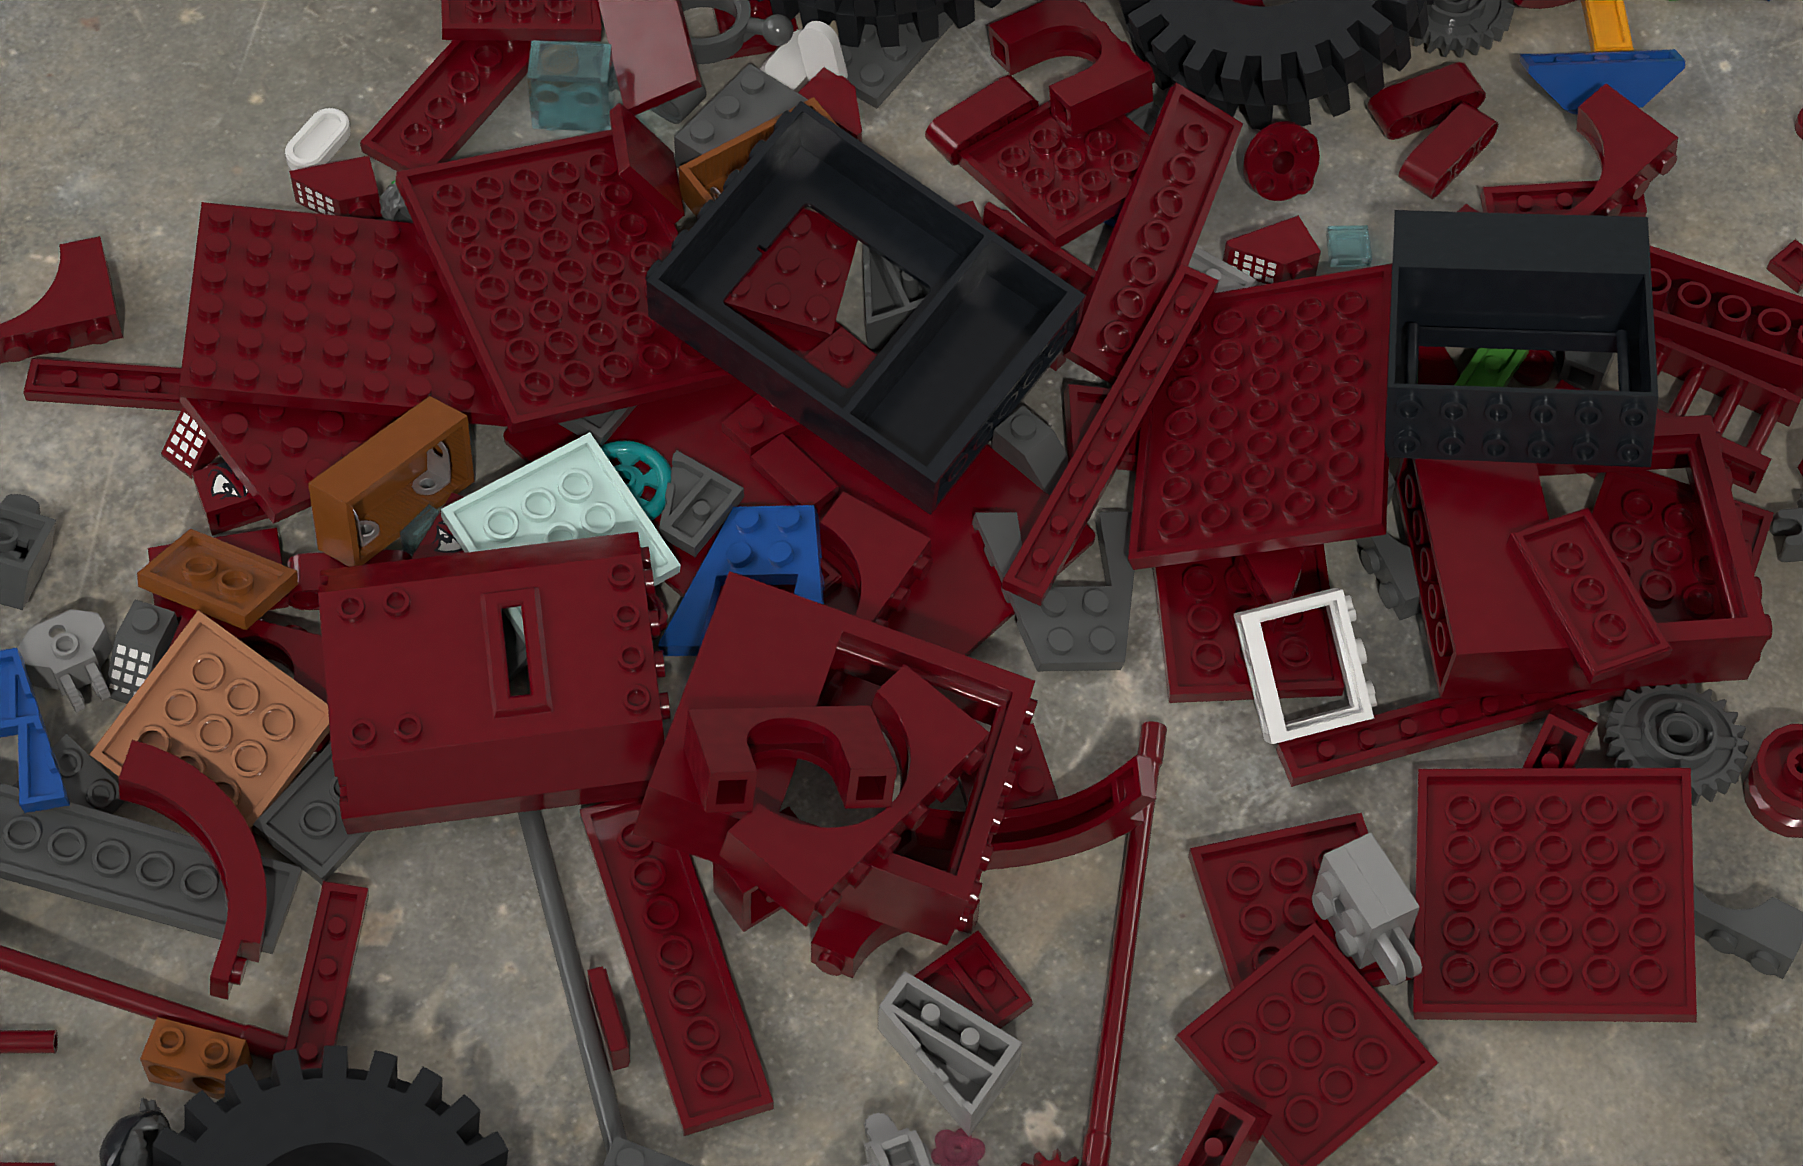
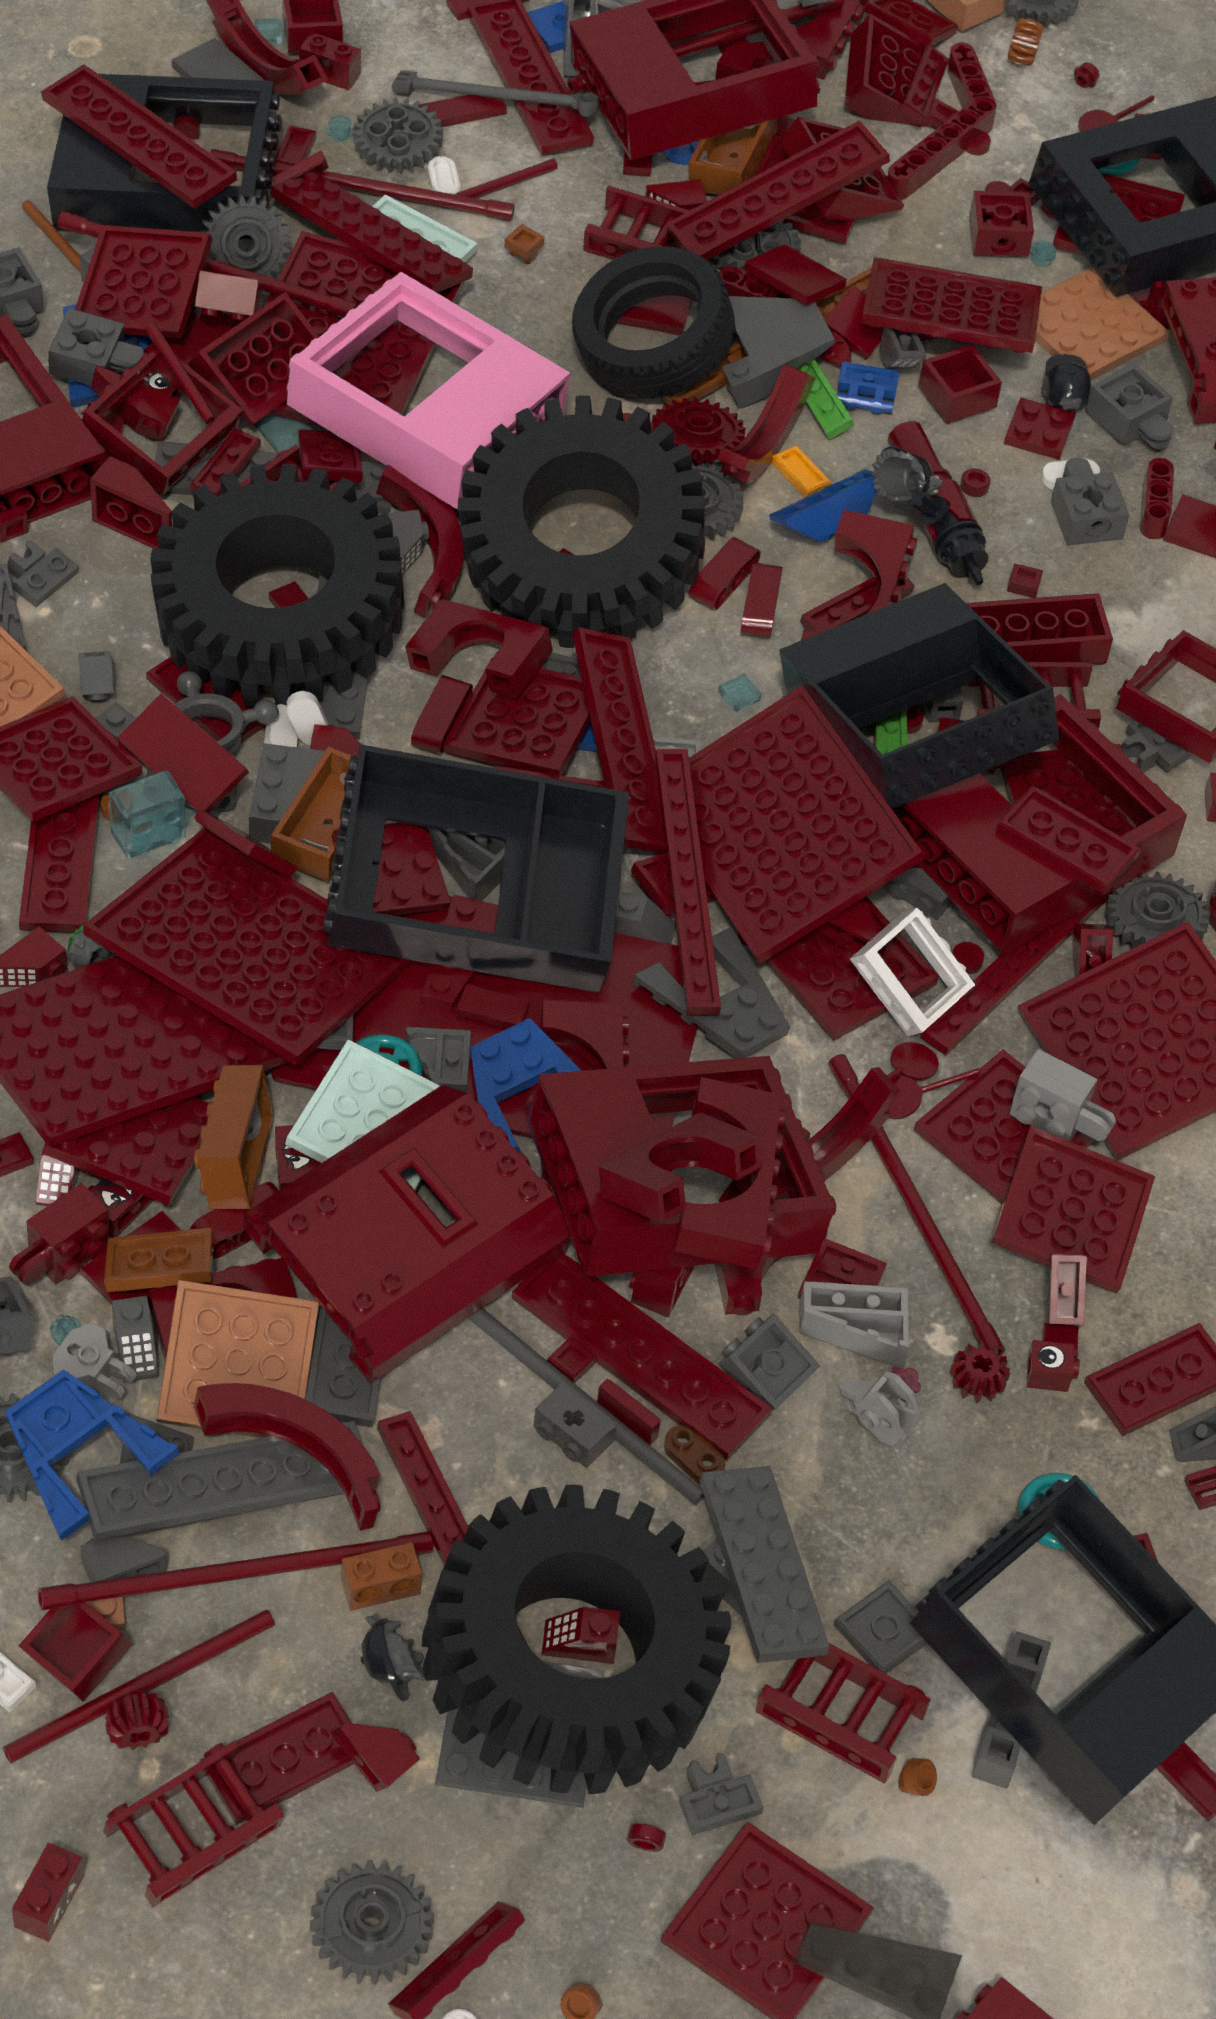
camera: 35 degrees left, 5 degrees down
clear light blue tile [400,504,440,556] -> none
dark red slope [1223,215,1321,284] -> none
dark red plate [1243,121,1320,201] -> none
none -> dark red brick [9,1183,110,1285]
none -> clear light blue plate [50,1314,81,1346]
none -> dark grey brick [533,1381,617,1468]
none -> dark red tile [547,1338,596,1383]
none -> reddish brown plate [664,1425,726,1485]
none -> dark grey plate [718,1314,820,1411]
none -> dark grey hair [871,446,943,503]
none -> dark red piece [887,1042,939,1080]
none -> dark red piece [887,1068,981,1119]
none -> piece [888,421,988,585]
none -> dark red tile [952,942,984,974]

